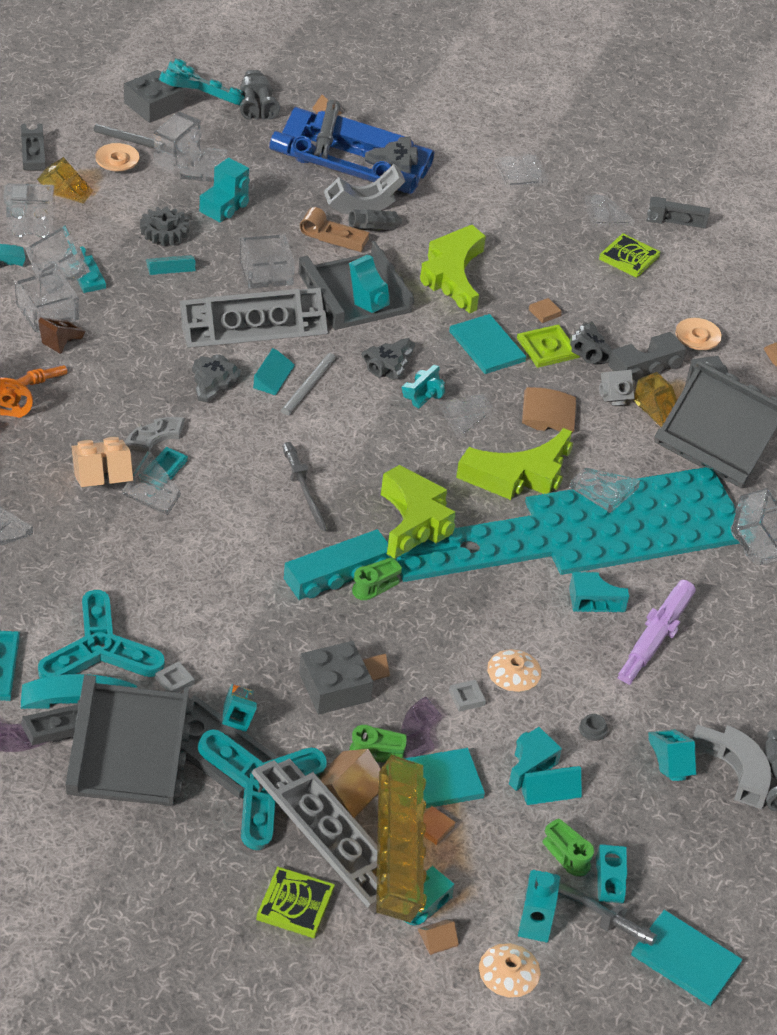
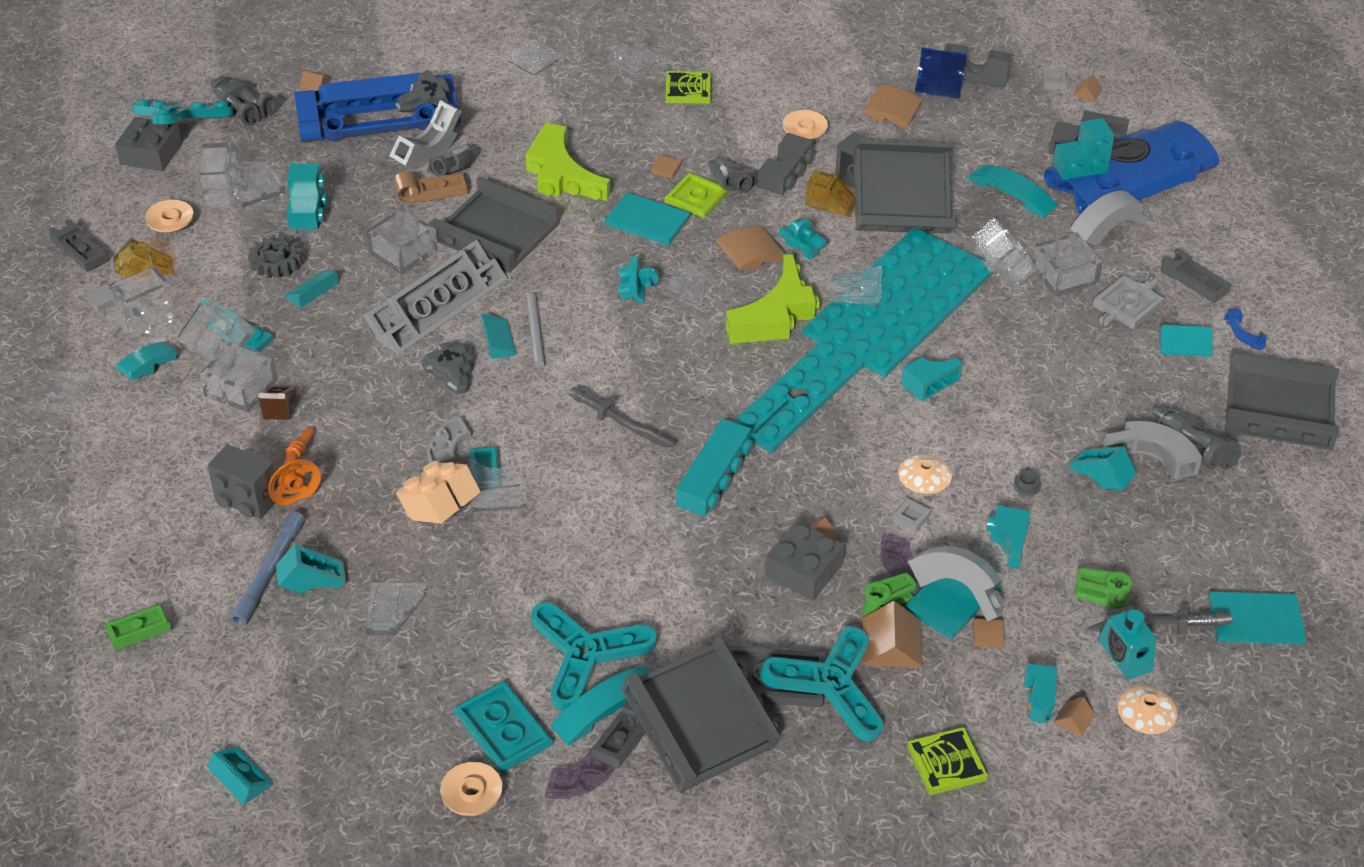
camera: 30 degrees left, 0 degrees up
dark grey bar [94,124,167,151] -> none
light grey tile [155,661,195,693] -> none
teal leg [222,684,257,732] -> none
light grey slope [252,759,405,915] -> none
dark grey pin [314,100,340,159] -> none
teal arch [349,255,390,313] -> none
bright green piece [352,558,402,600] -> none
dark grey rock [361,338,415,380] -> none
clear yellow brick [376,755,427,923] -> none
lime arch [381,465,456,558] -> none
teal slope [521,766,582,805] -> none
teal leg [596,844,627,904] -> none
light grey brick [599,370,636,406] -> none
lavender piece [618,580,696,685] -> none
dark grey plate [646,196,710,229] -> none
none -> teal hips [779,219,827,260]
none -> light grey arch [908,546,1003,621]

